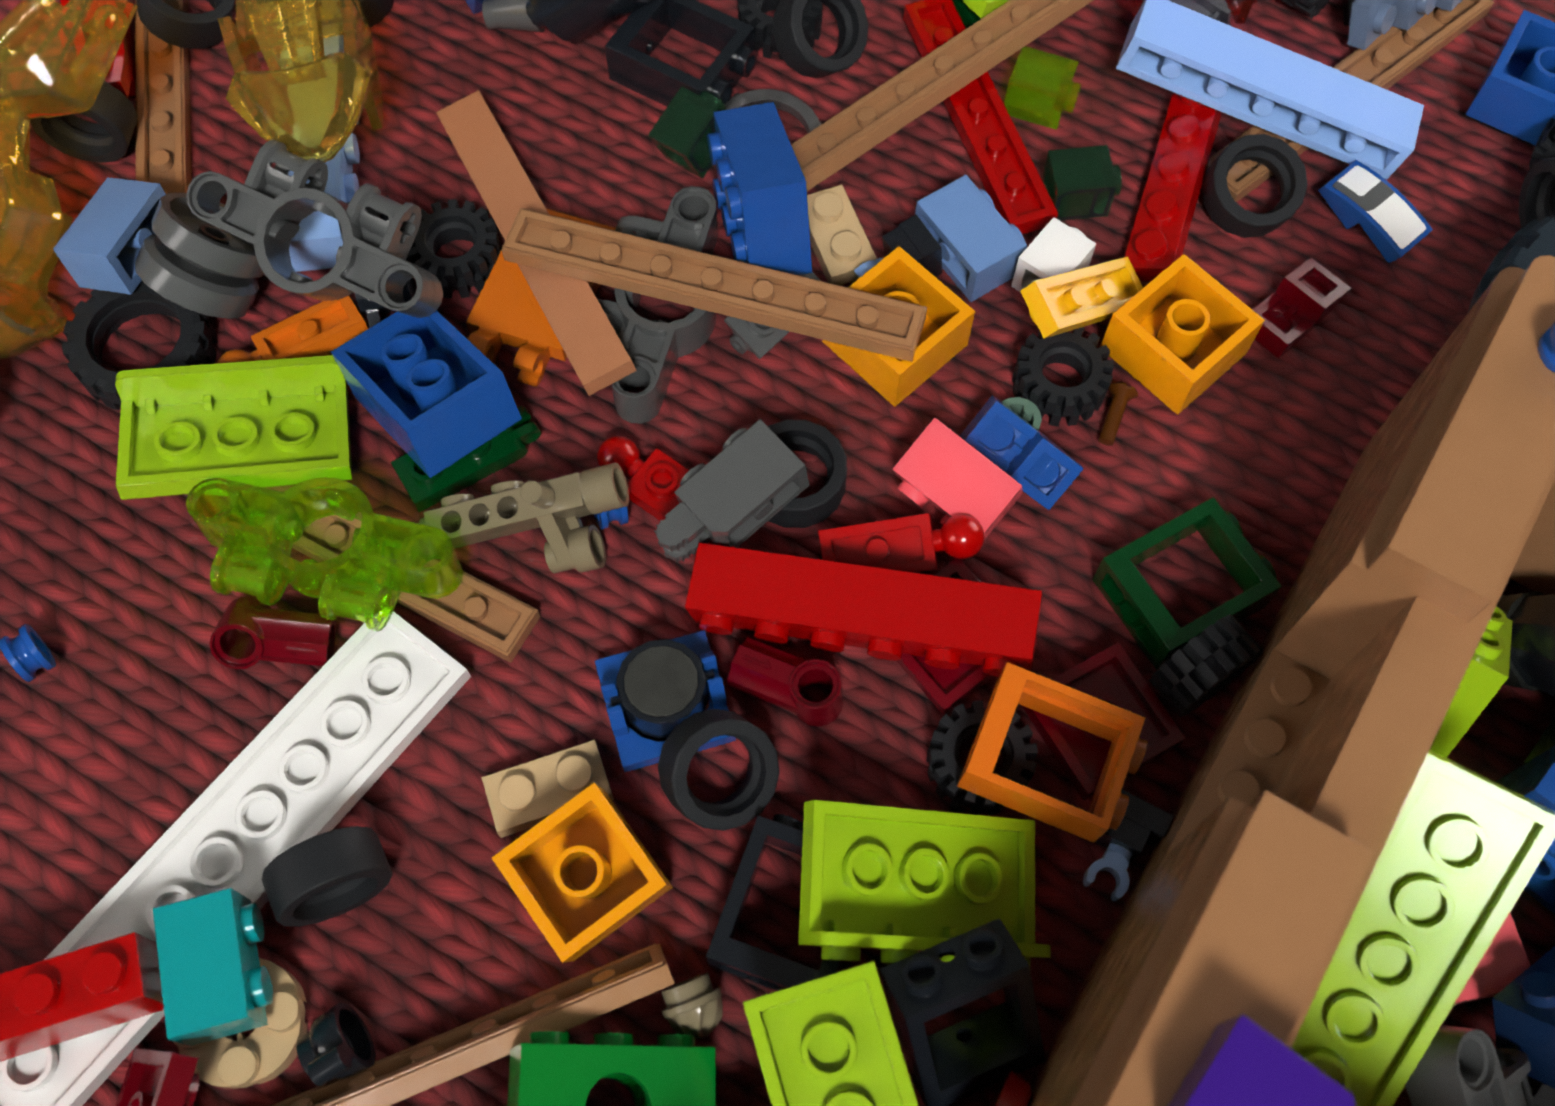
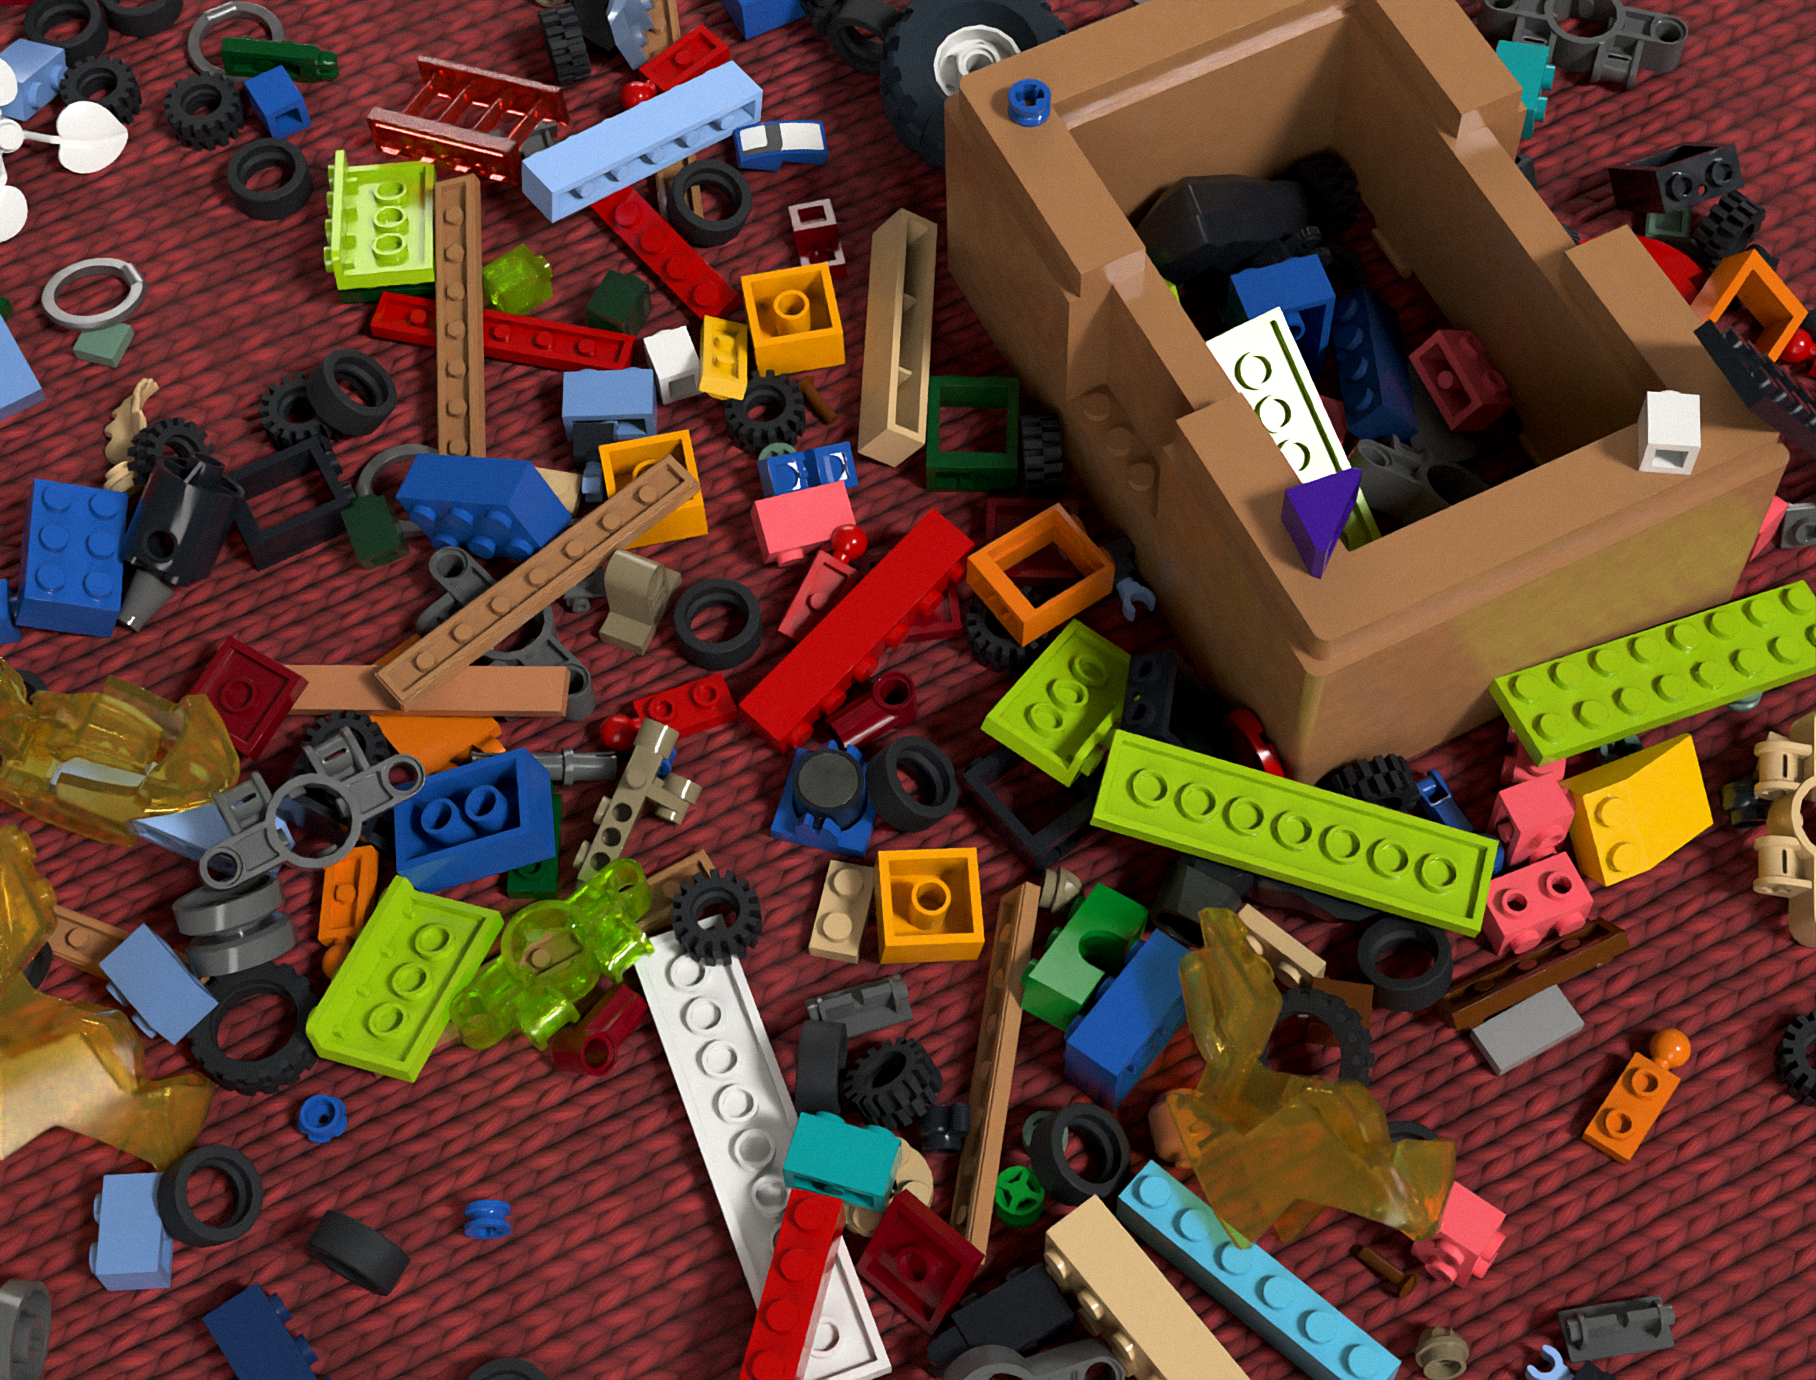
camera: 55 degrees left, 5 degrees down
dark grey hinge [654,419,809,563] -> none
none -> dark red plate [176,635,309,761]
none -> blue plate [298,1094,348,1143]
none -> dark grey pin [469,747,617,785]
none -> dark tan tile [599,549,682,656]
none -> red plate [620,24,730,111]
none -> black tyre [670,869,763,967]
none -> dark grey hinge [804,974,914,1038]
none -> black tyre [843,1037,943,1131]
none -> tan brick [857,208,938,467]

